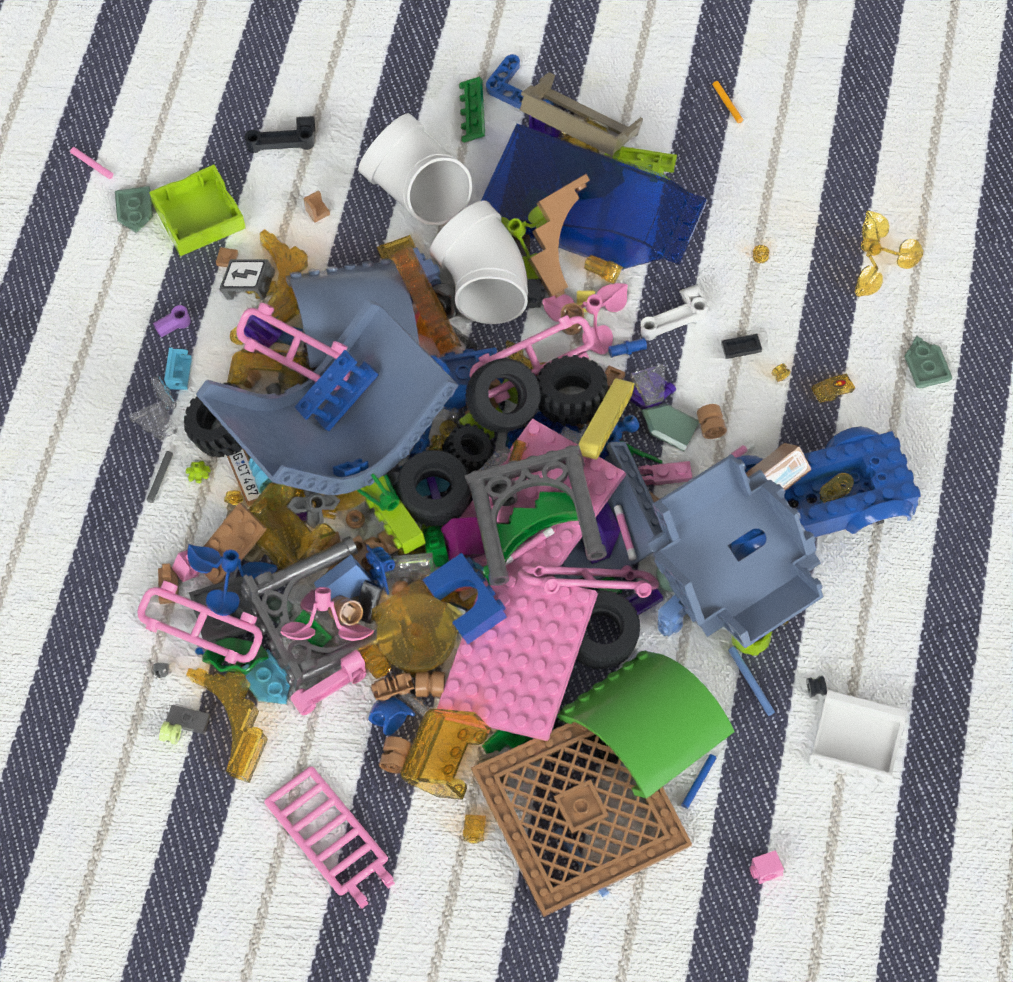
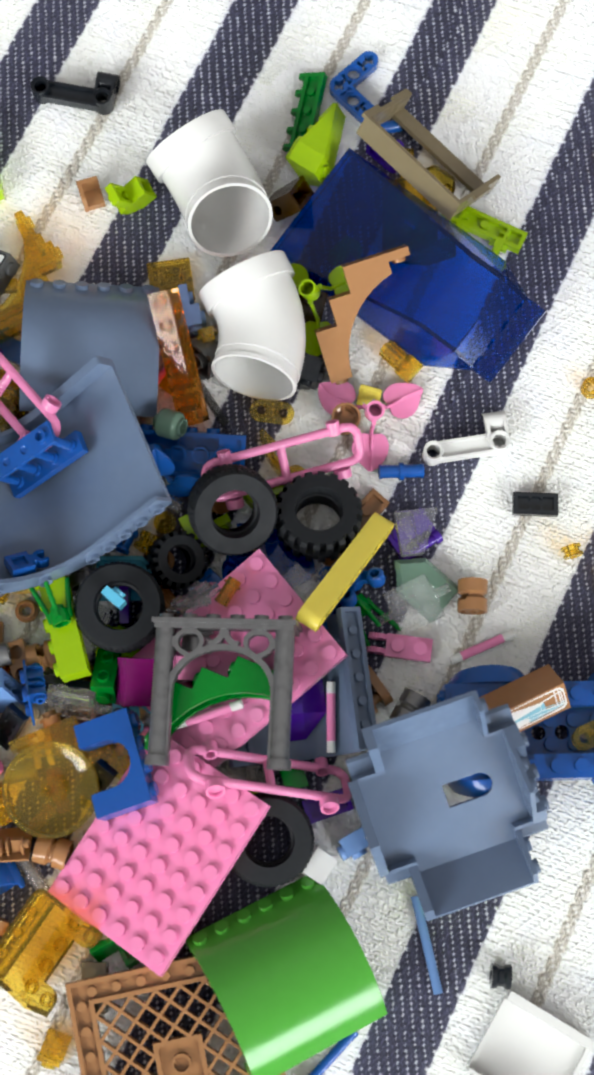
camera: 10 degrees right, 15 degrees up
none -> medium azure plate [101,586,127,610]
none -> lime brick [105,176,157,215]
none -> sand green head [153,408,188,440]
none -> clear yellow plate [196,326,218,343]
none -> clear yellow plate [250,399,294,425]
none -> dark brown torso [269,175,314,222]
none -> lime wedge [285,103,346,187]
none -> white panel [301,848,338,885]
none -> clear plate [377,573,452,636]

